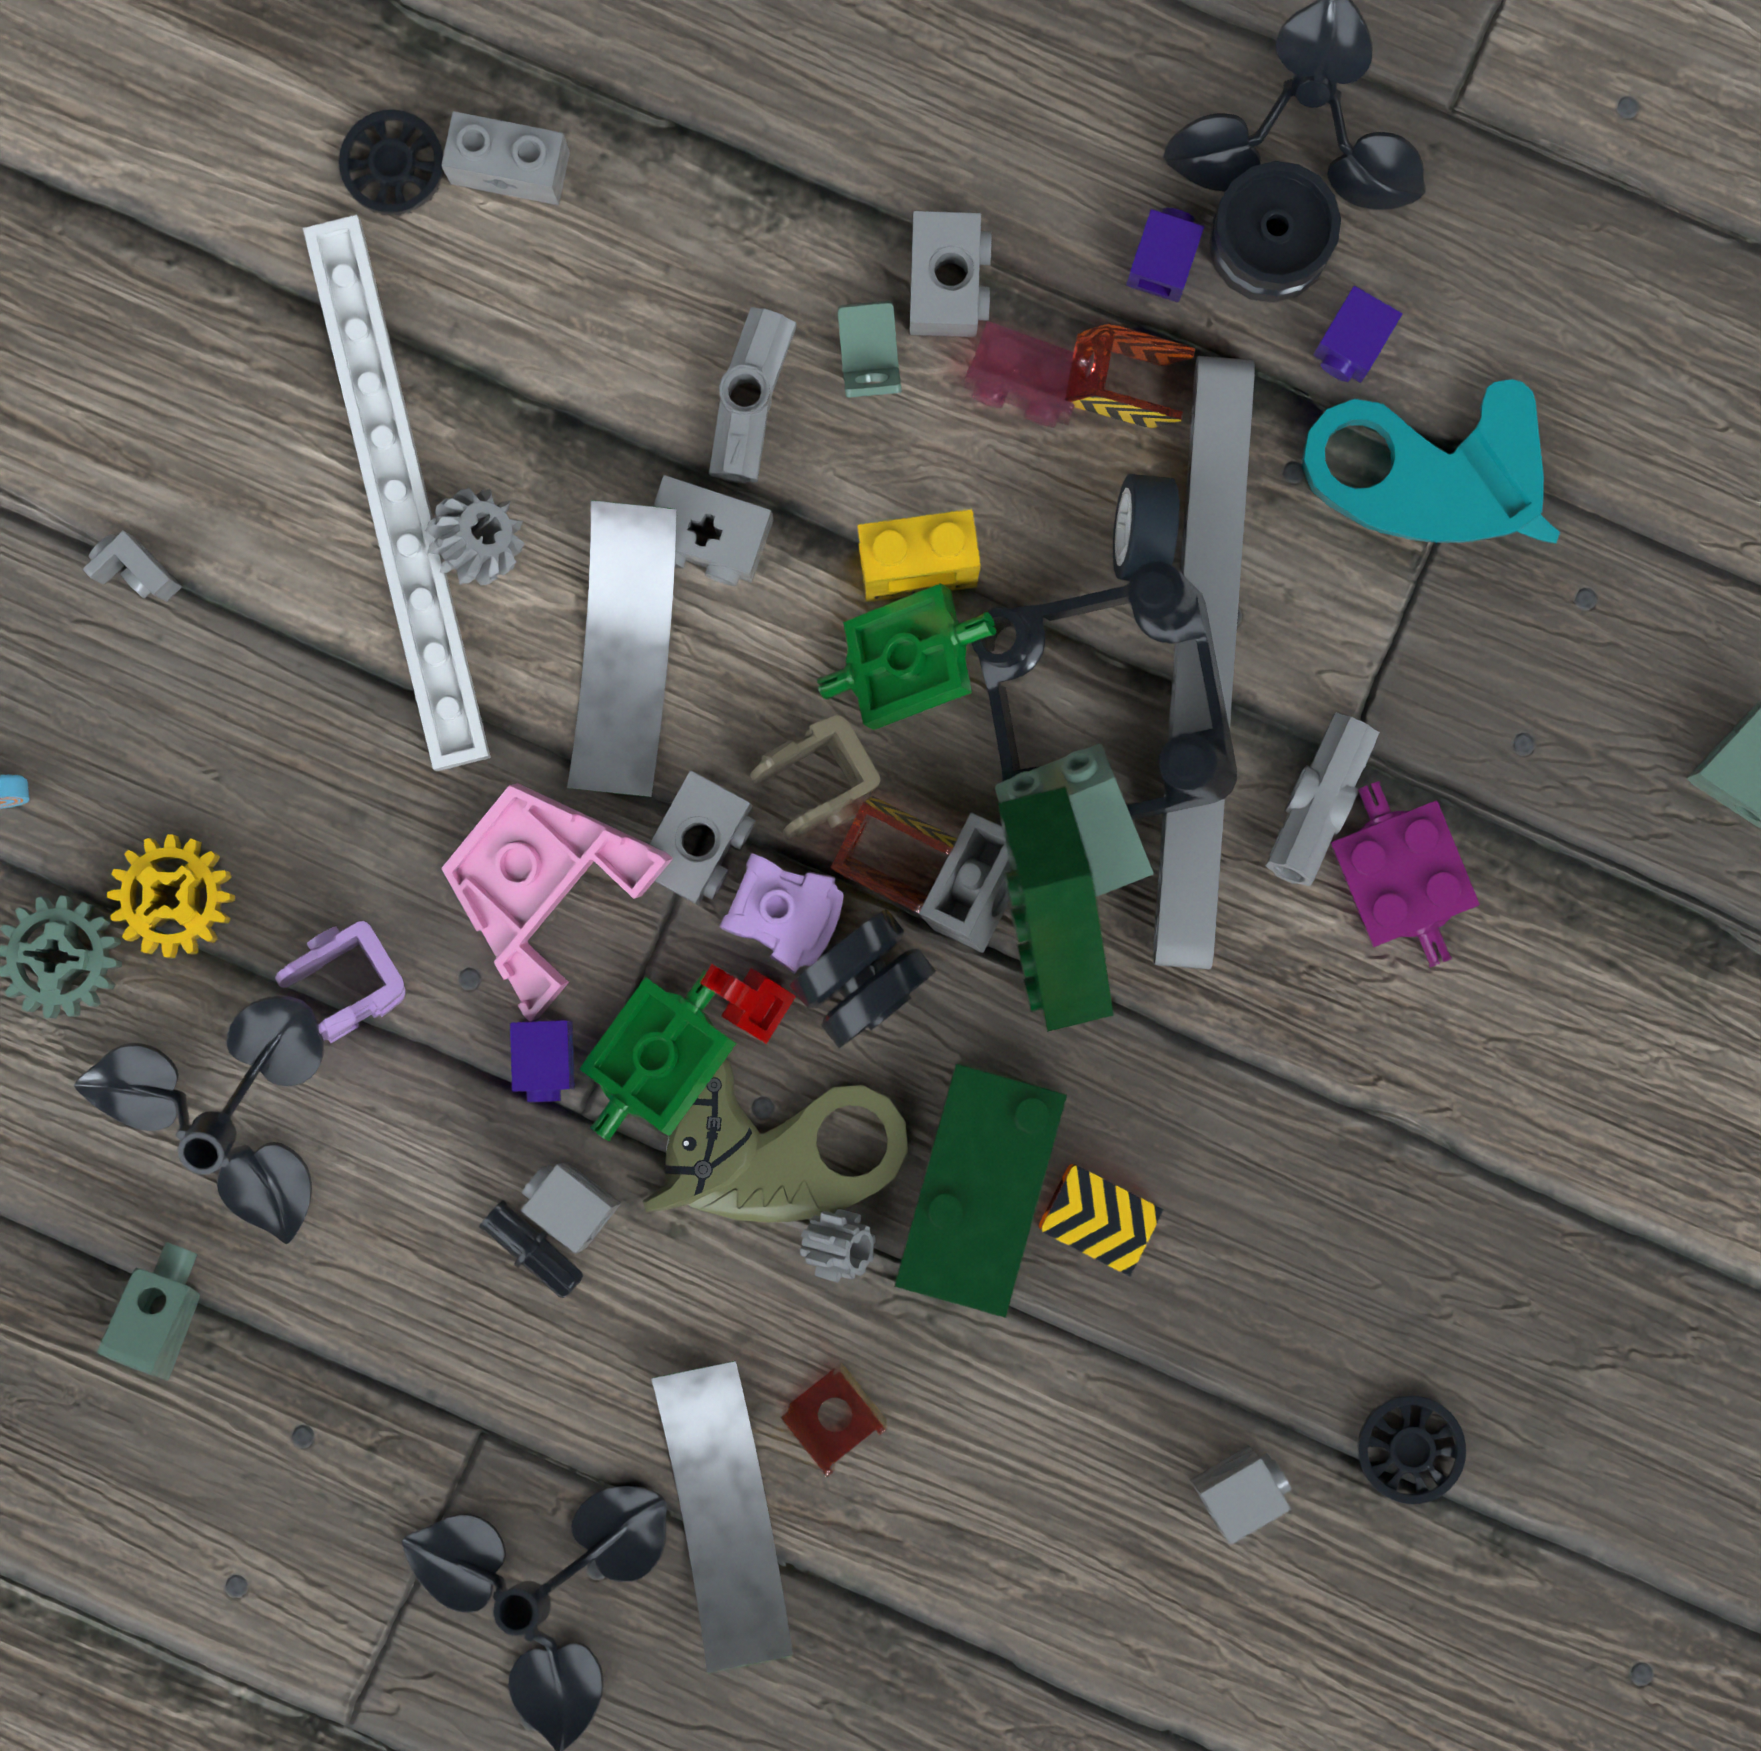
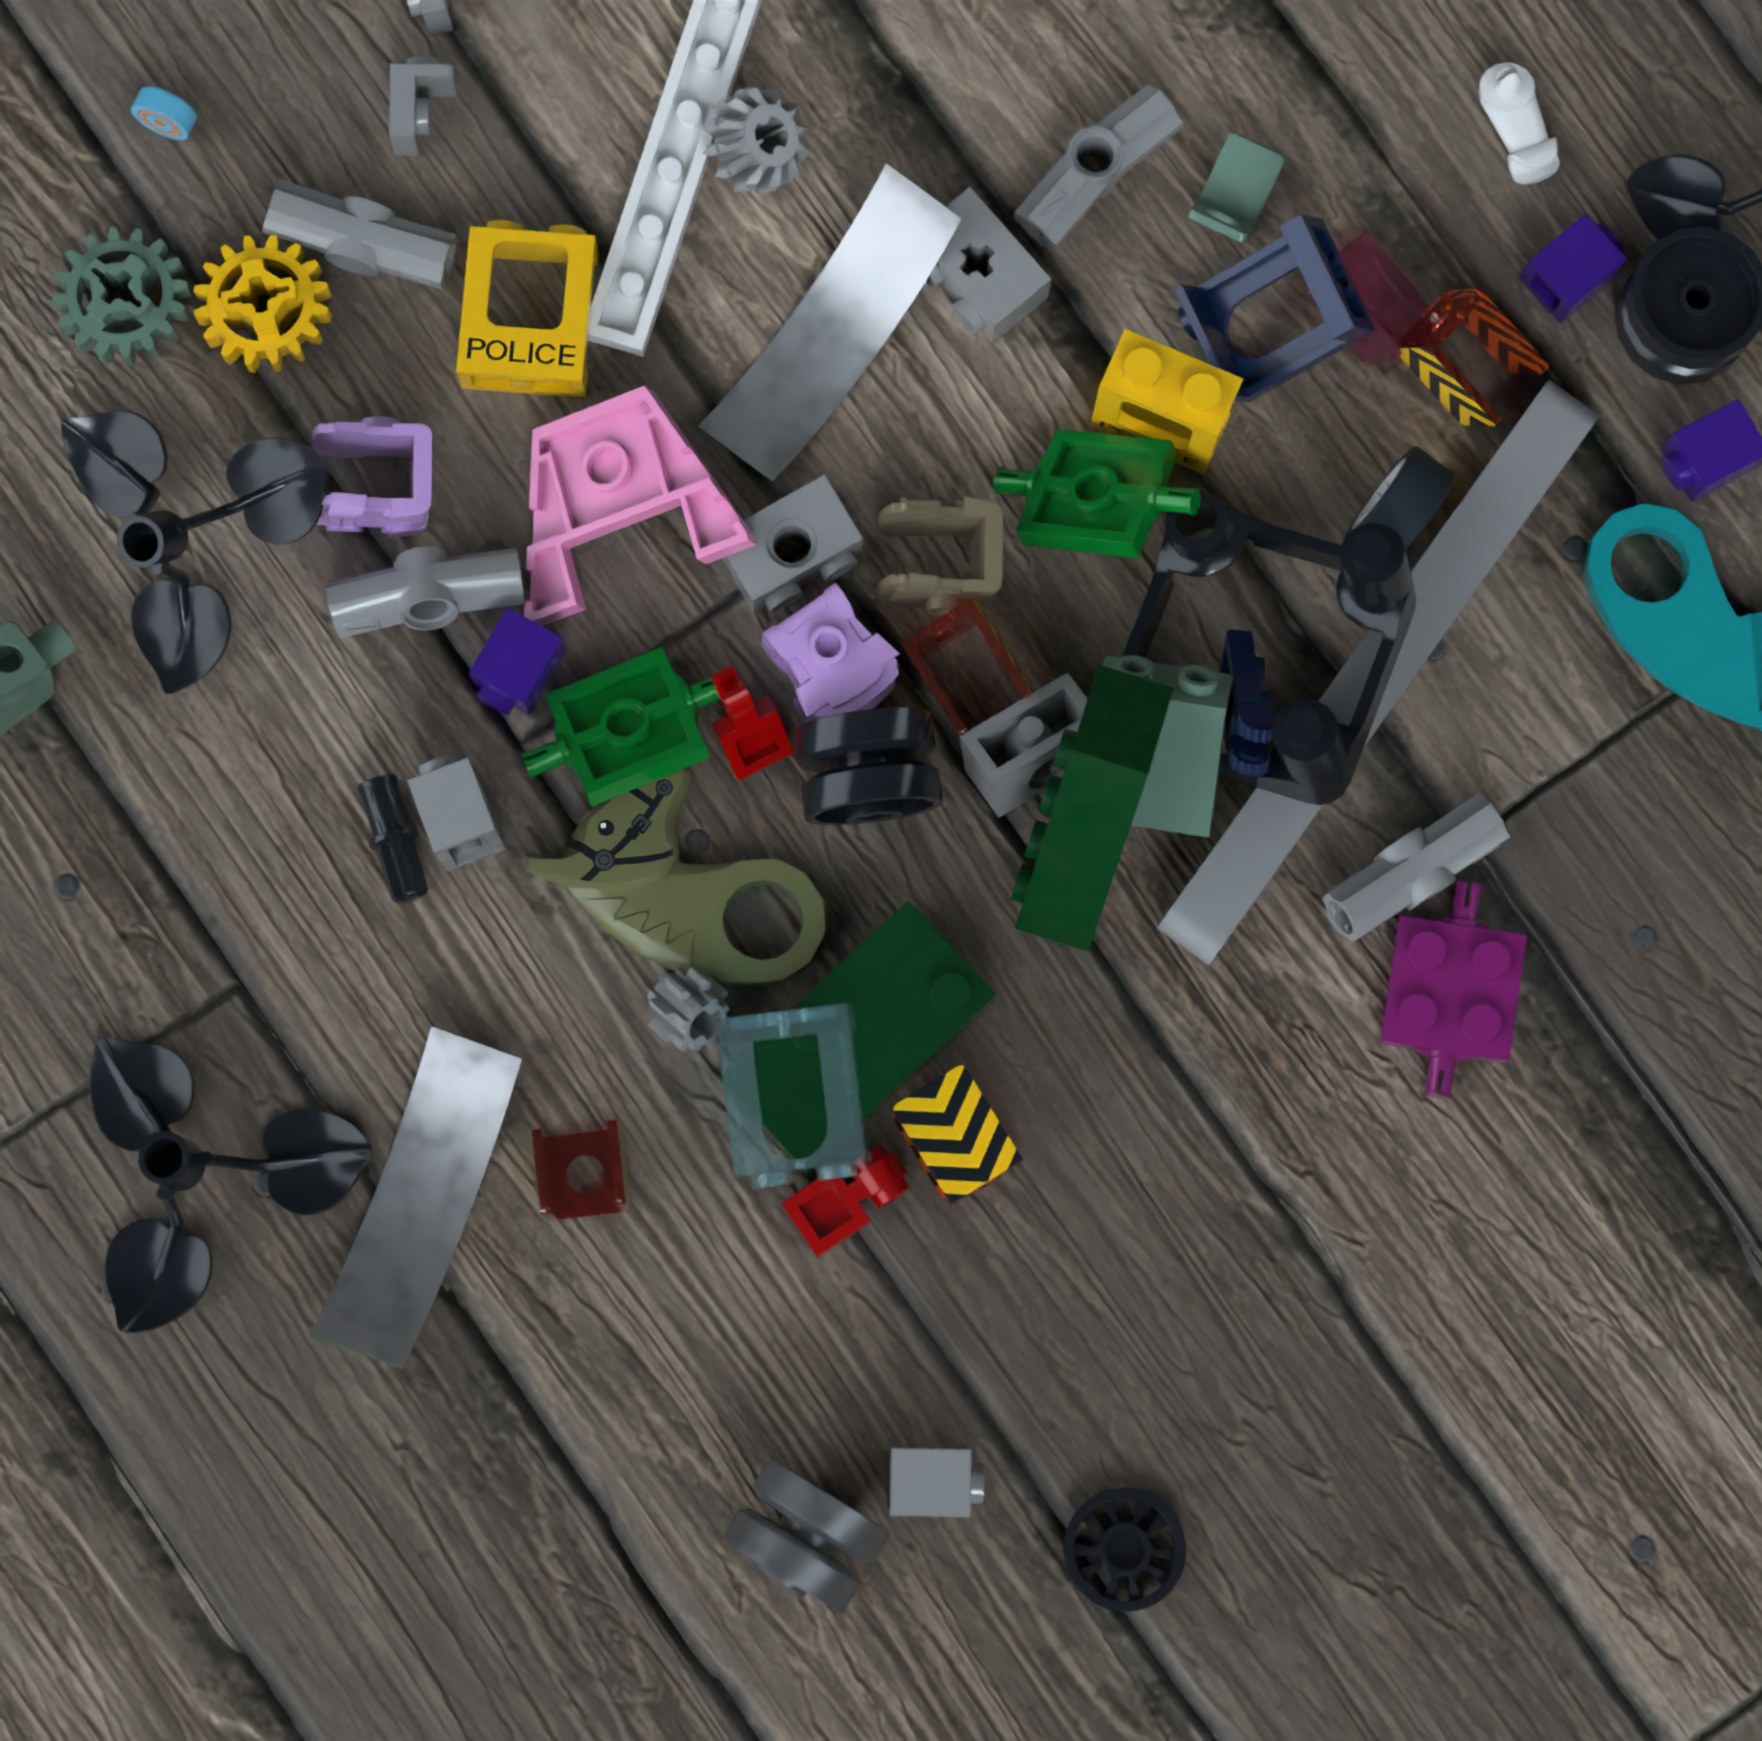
camera: 25 degrees right, 5 degrees down
light grey brick [910,211,991,337] -> none
none -> light grey piece [262,178,458,290]
none -> light grey piece [326,546,524,639]
none -> light grey bracket [389,56,457,156]
none -> yellow window [456,220,599,398]
none -> clear light blue panel [716,1003,872,1188]
none -> flat silver wheel [721,1458,892,1613]
none -> red plate [781,1145,911,1259]
none -> dark blue panel [1174,214,1376,402]
none -> dark blue hinge [1219,629,1277,778]
none -> white piece [1478,62,1560,184]

